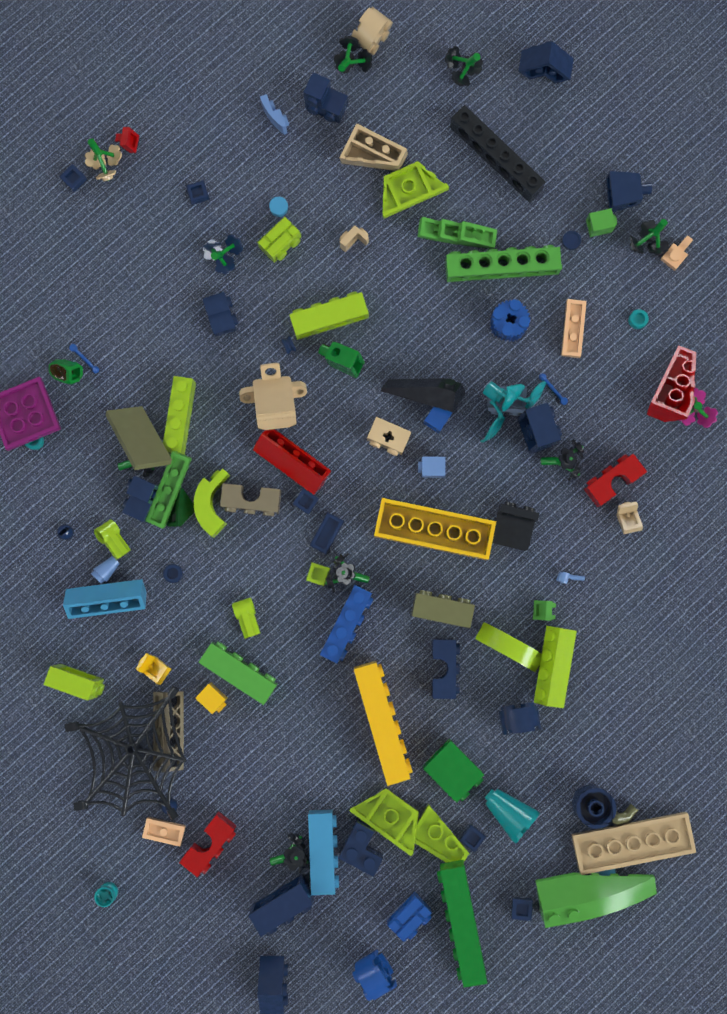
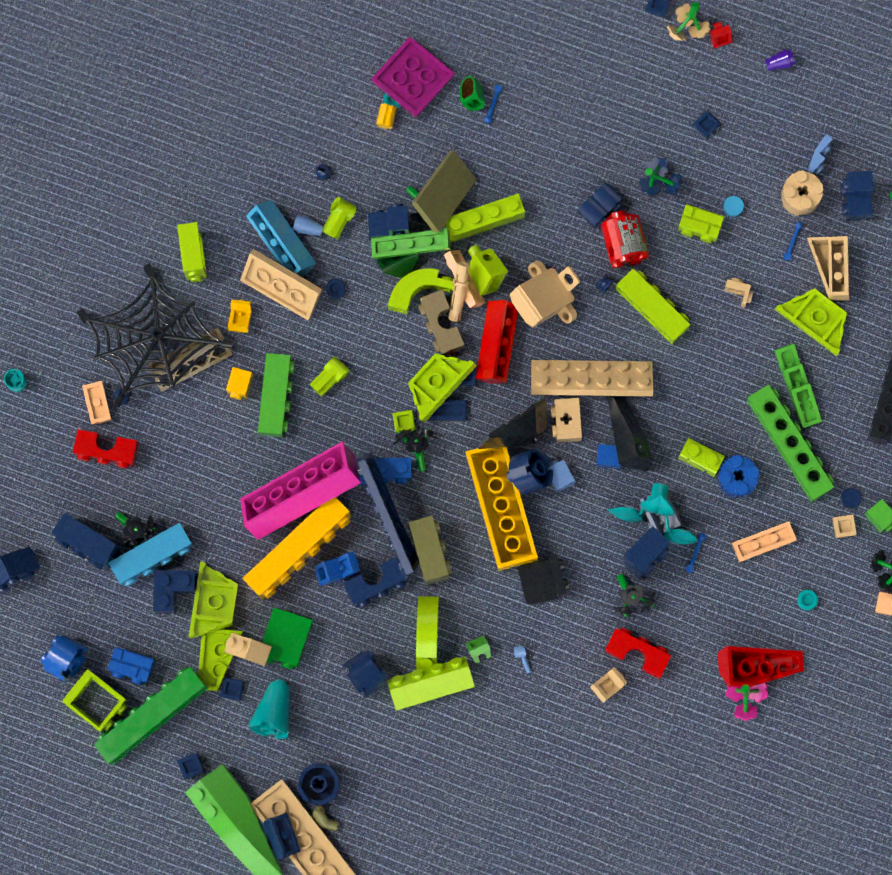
camera: 65 degrees right, 5 degrees down
green torso [318,341,365,379] -> none
none -> lime window [62,669,128,733]
none -> tan brick [224,633,271,666]
none -> tan plate [240,249,322,320]
none -> dark pink brick [240,441,361,540]
none -> dark blue slope [264,813,301,860]
none -> blue brick [314,551,360,586]
none -> dark blue plate [357,452,419,575]
none -> yellow piece [376,104,397,129]
none -> lime wing [408,353,477,423]
none -> light nougat plate [444,250,486,308]
none -> tan pin [448,261,470,322]
none -> lime torso [468,245,508,297]
none -> black wedge [476,398,548,449]
none -> dark blue brick [506,448,553,495]
none -> tan plate [531,360,653,396]
none -> red cylinder [600,210,649,269]
none -> lime brick [678,438,725,477]
none -> dark purple cone [765,49,795,71]
none -> tan brick [781,171,823,216]
none -> blue hinge [783,221,803,261]
none -> tan plate [832,515,857,538]

